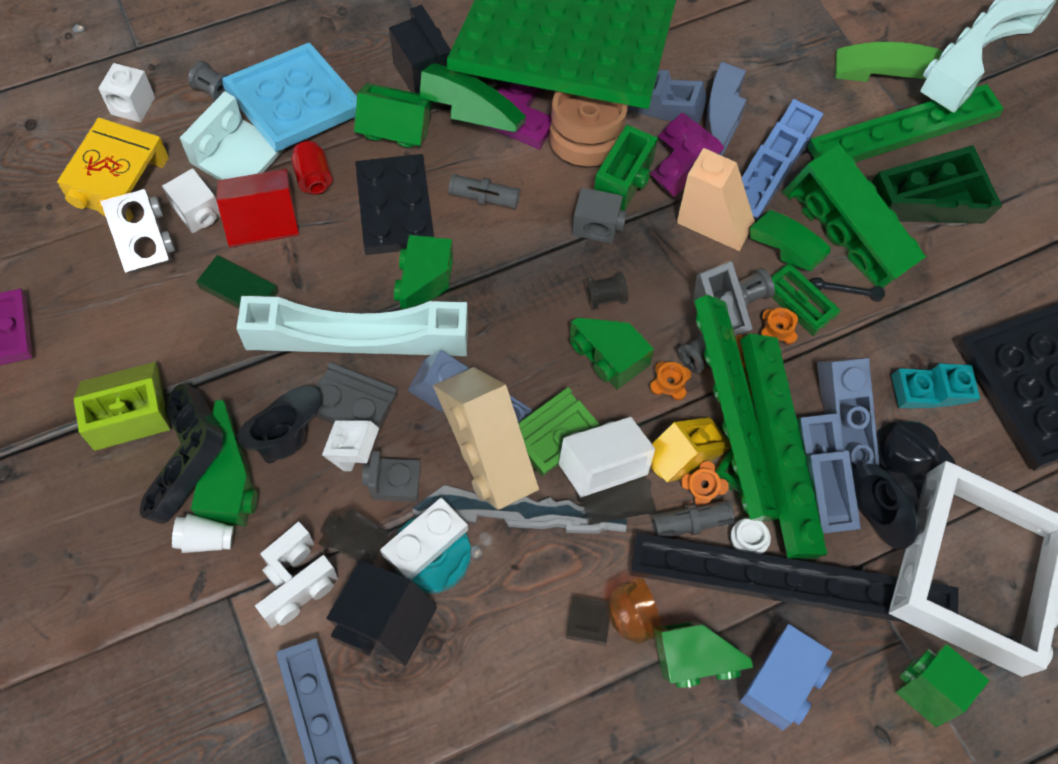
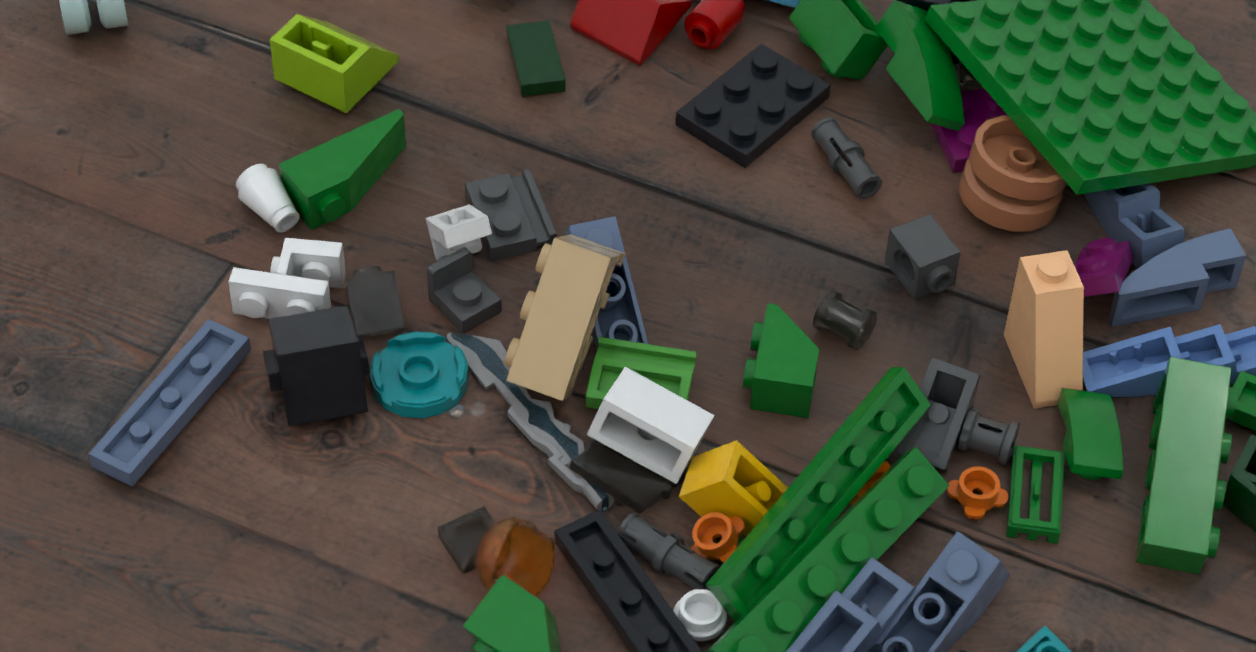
camera: 50 degrees right, 15 degrees down
black beam [140,384,223,524] -> none
light aqua arch [237,296,468,356] -> none
black piece [237,386,322,464] -> none
white plate [380,498,468,580] -> none
green slope [394,235,453,310] -> none
green brick [594,124,658,211] -> none
orange plate [650,362,691,401] -> none
black hinge [811,277,885,302] -> none

